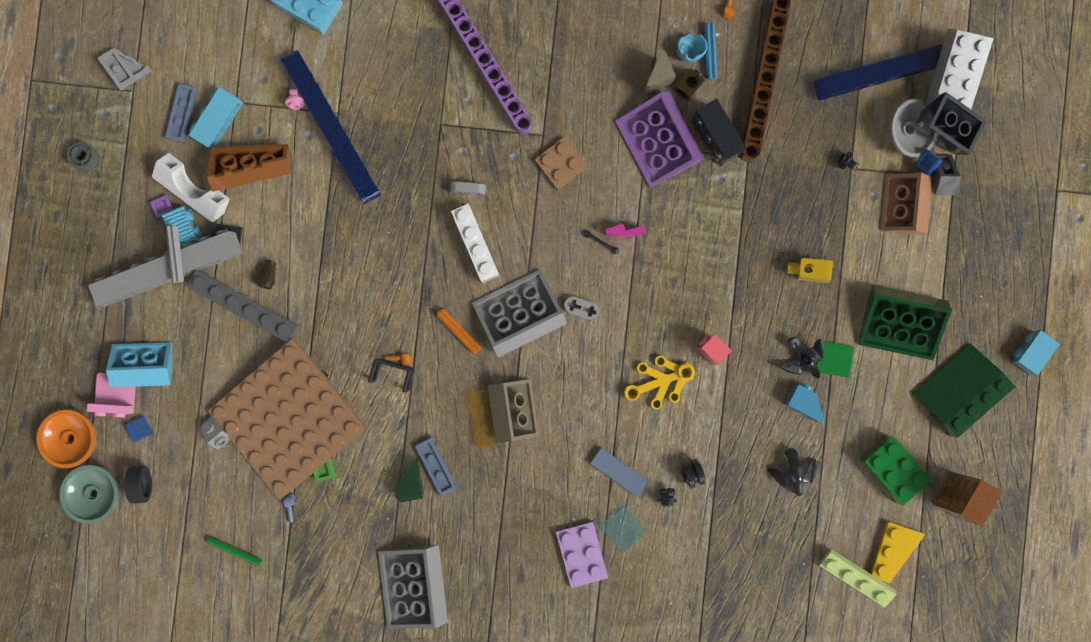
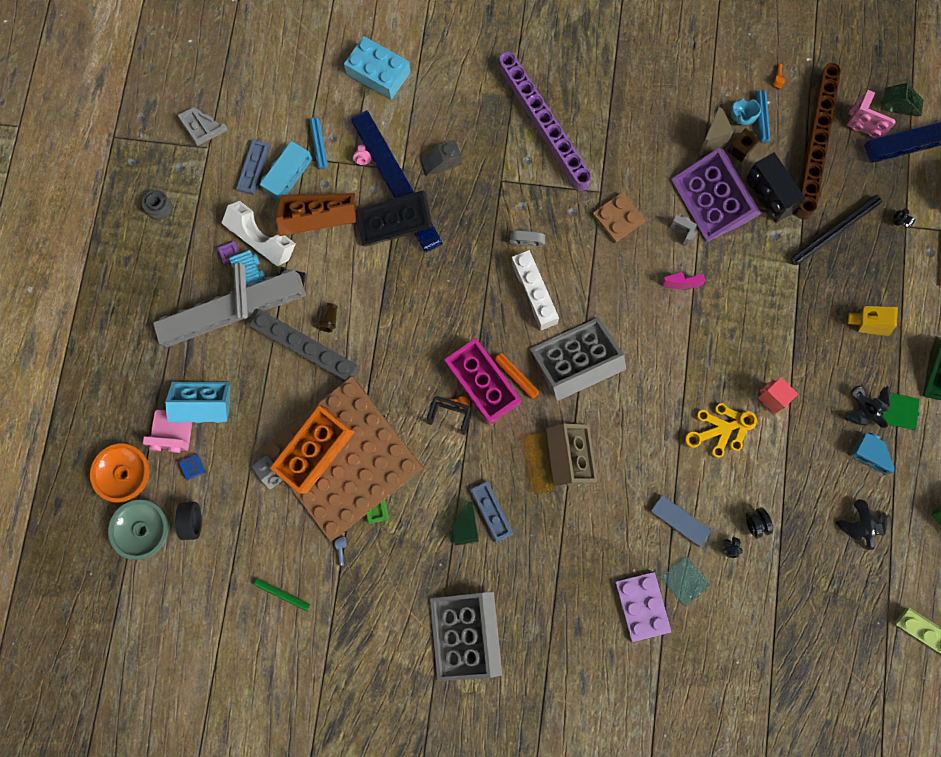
camera: 10 degrees right, 10 degrees down
light grey beam [564,297,600,320] -> none
black hinge [584,230,619,254] -> none
none -> orange brick [270,405,355,494]
none -> dark azure axle [310,117,328,169]
none -> black plate [356,190,432,247]
none -> flat silver slope [422,140,462,176]
none -> dark pink brick [444,338,521,426]
none -> light grey bracket [670,215,697,246]
none -> black axle [790,195,882,265]
none -> bright pink bracket [847,90,896,139]
none -> clear green slope [883,83,923,117]

